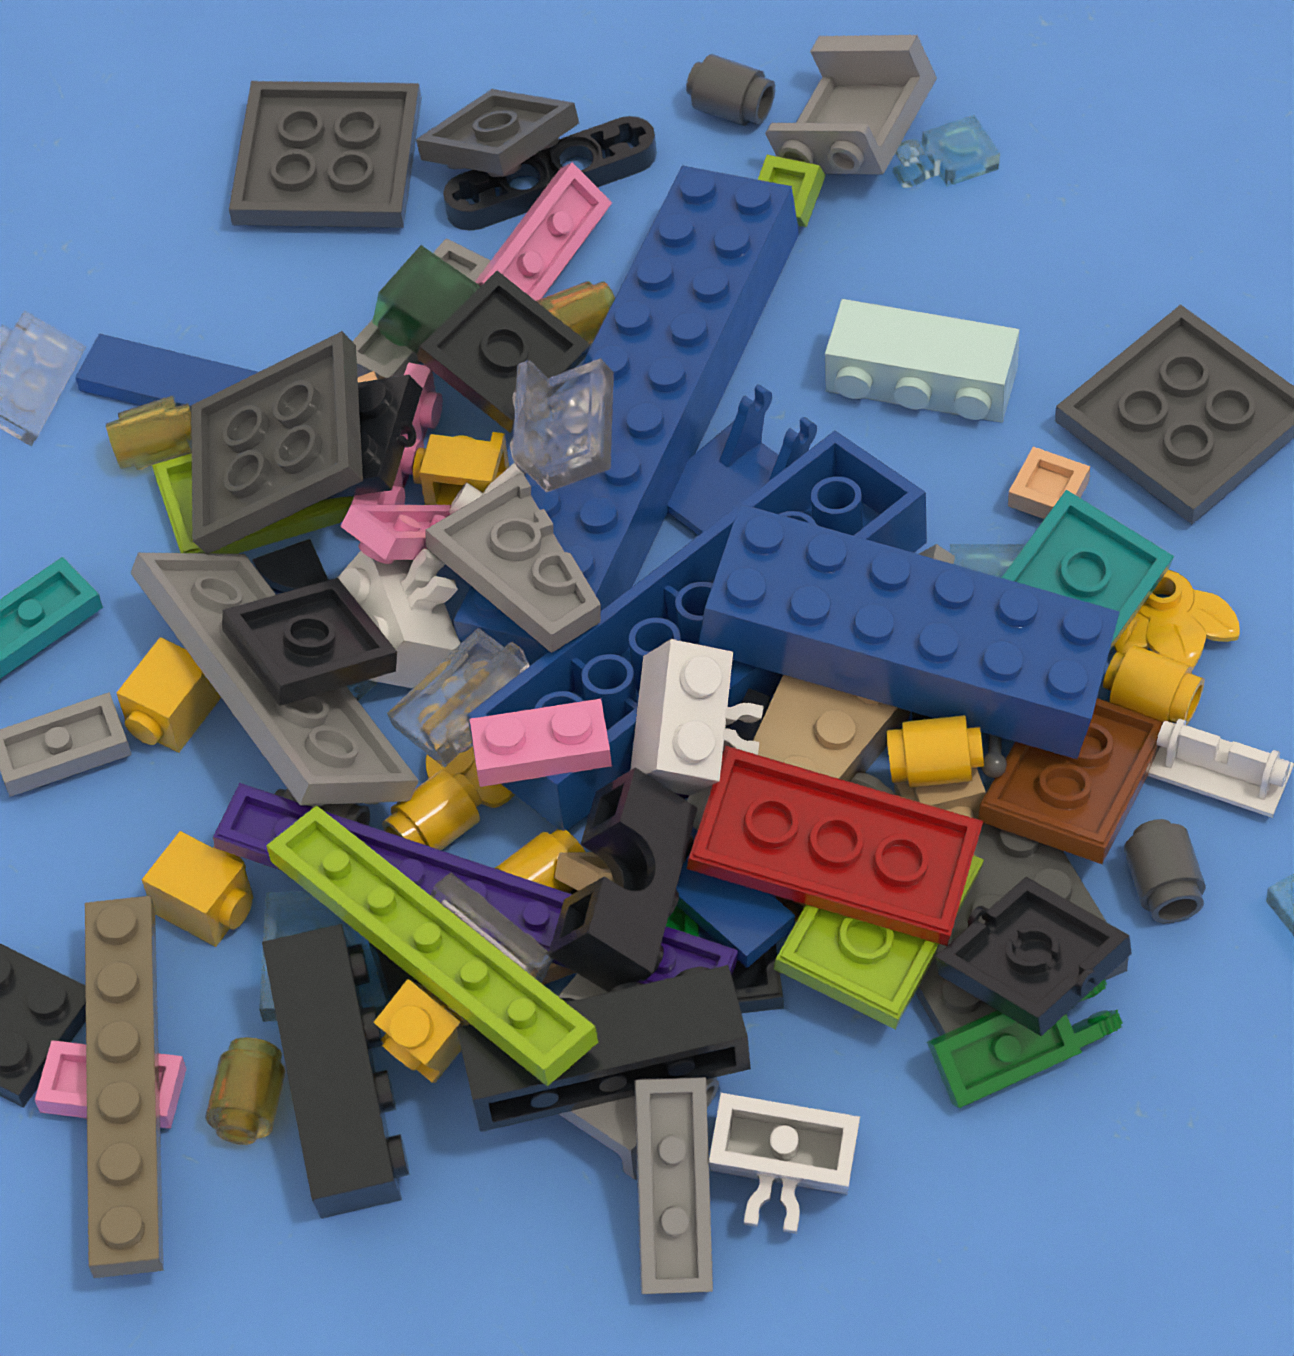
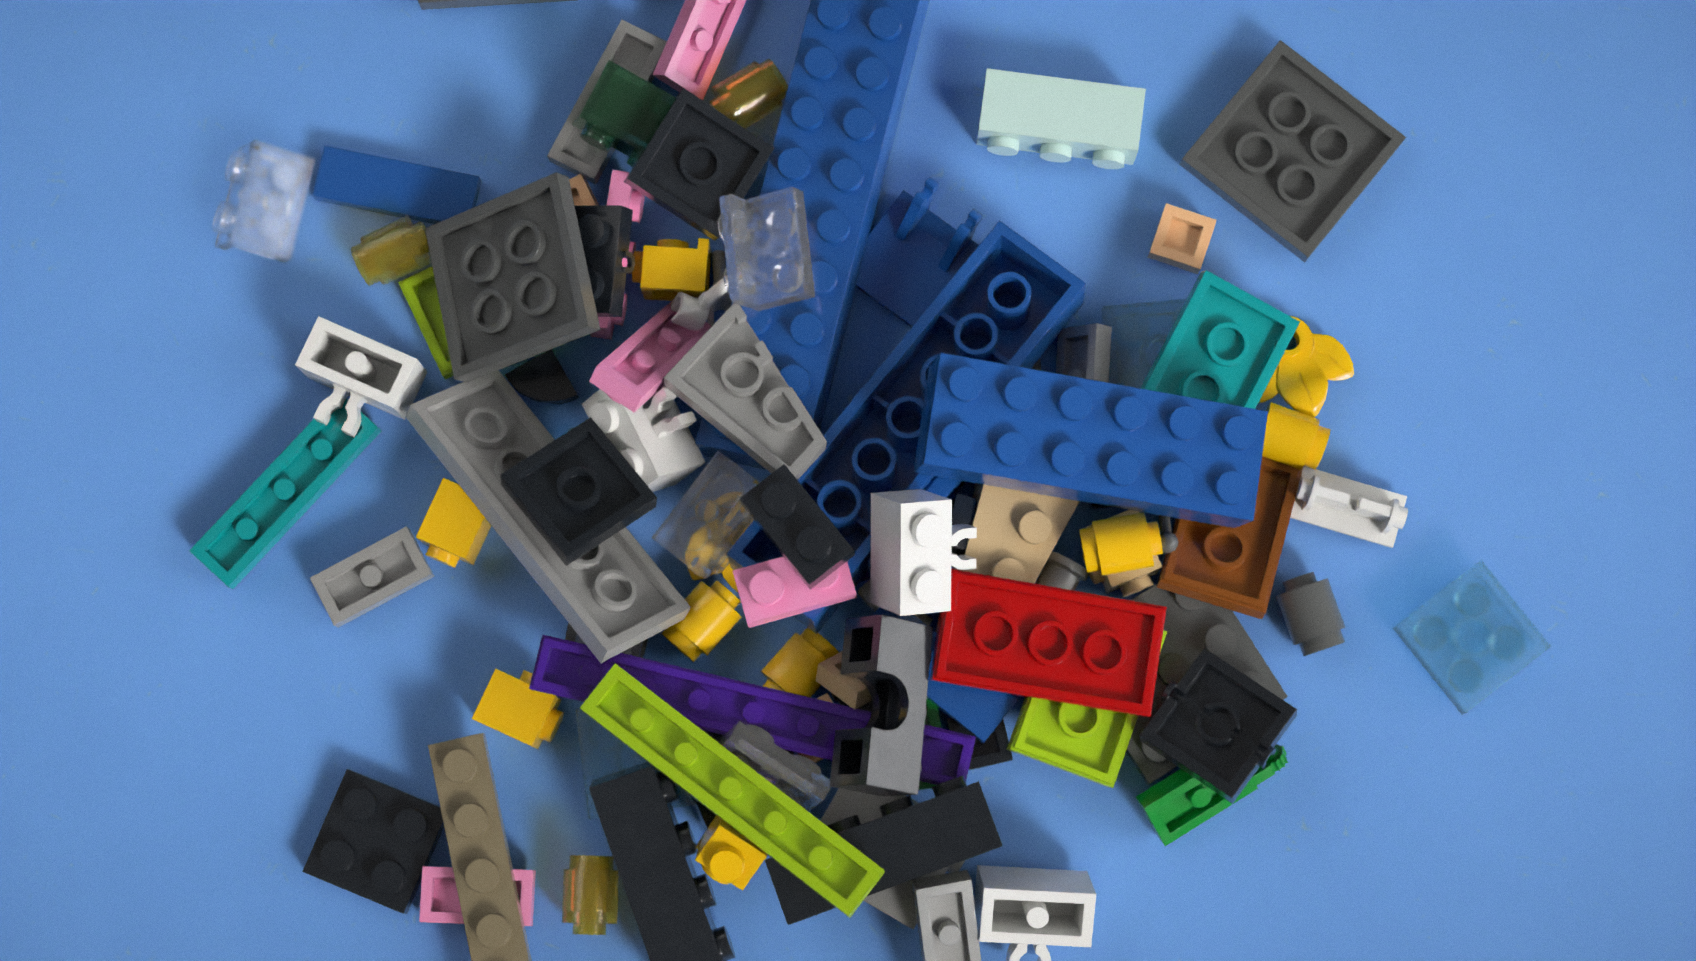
camera: 10 degrees left, 25 degrees up
none -> white brick [295,316,427,438]
none -> black plate [740,464,855,590]

